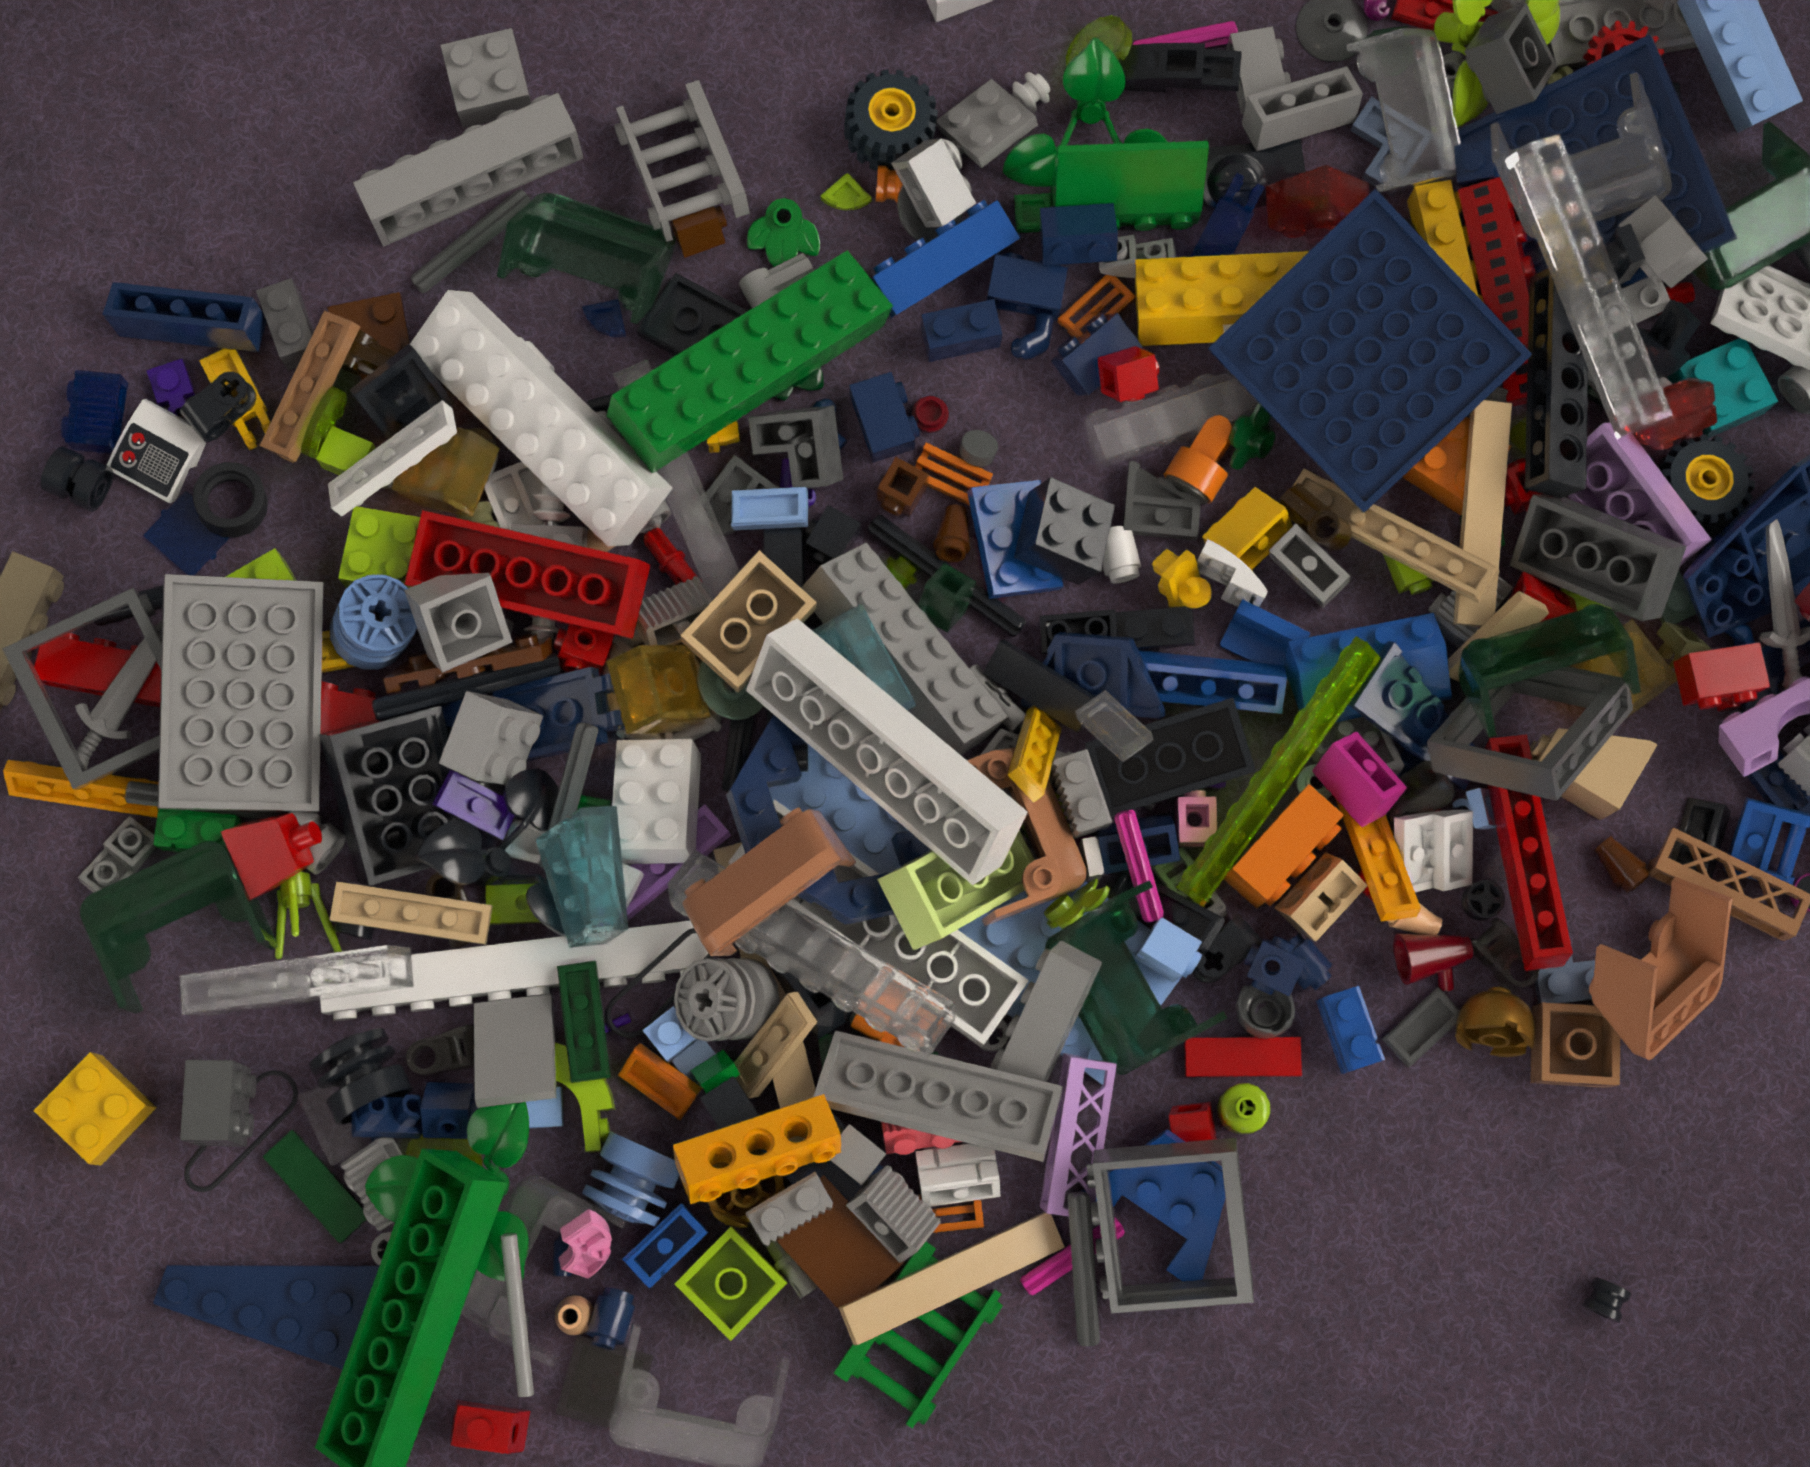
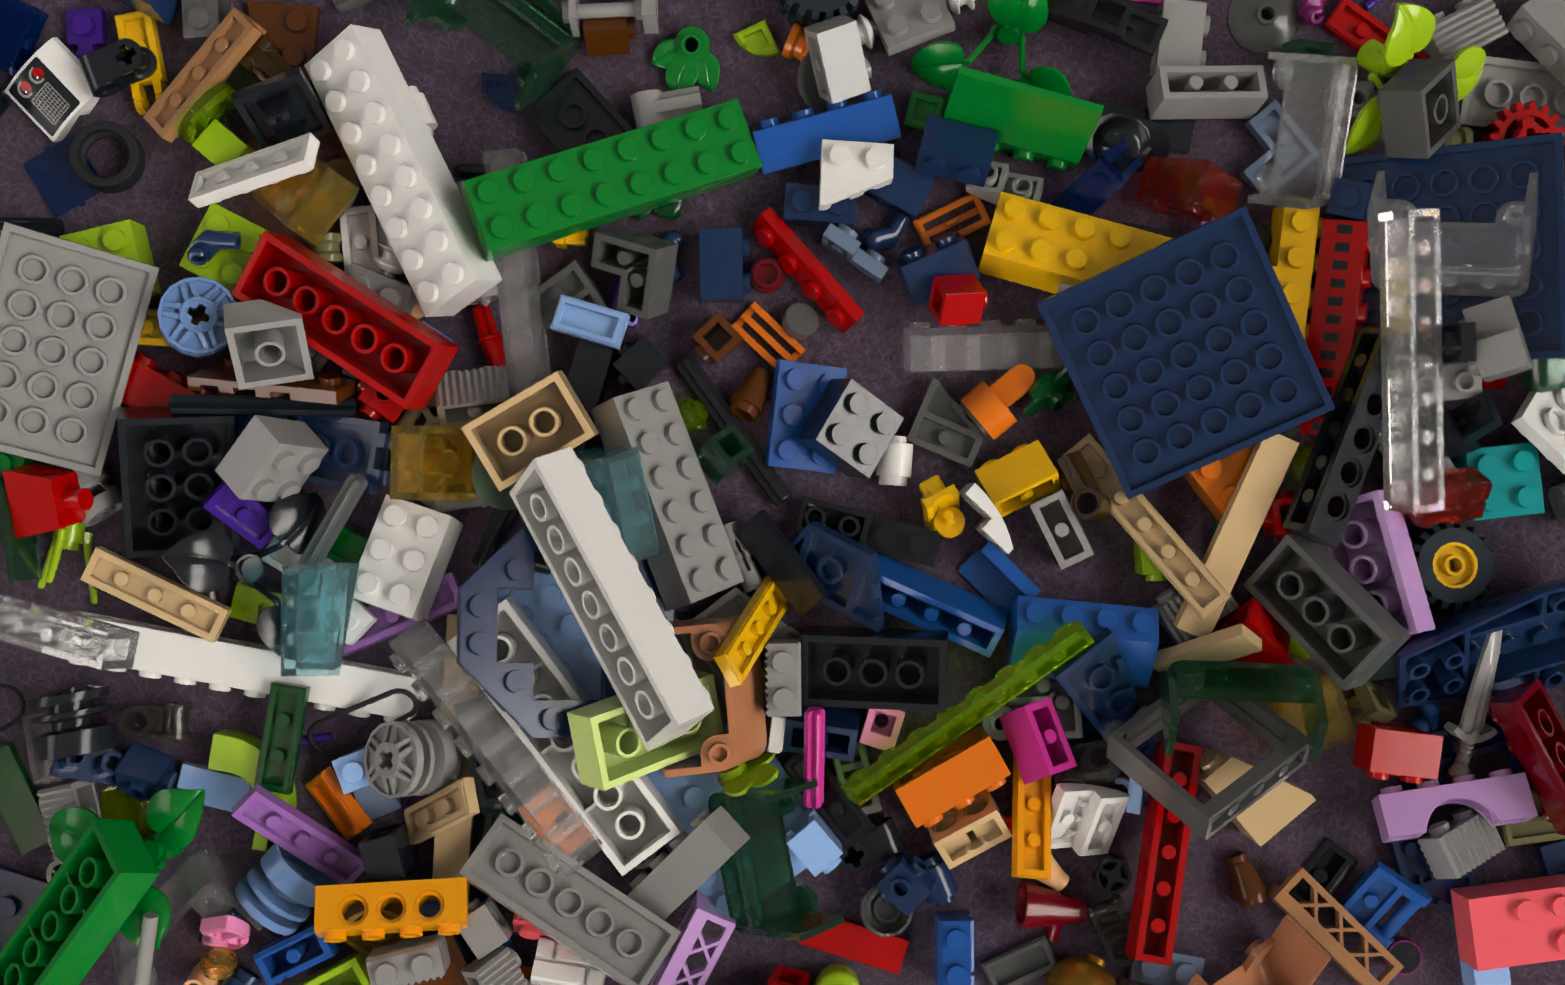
camera: 25 degrees right, 10 degrees up
light grey tile [474,994,557,1108] -> none
nougat windscreen [682,807,856,956] -> none
green tile [690,1050,740,1094] -> none
clear tile [1075,690,1153,762] -> none
none -> dark blue arm [187,229,242,266]
none -> clear yellow plate [200,947,238,980]
none -> medium lavender plate [231,783,365,884]
none -> red plate [751,207,865,334]
none -> white wing [819,139,894,211]
none -> sand blue plate [821,223,889,283]

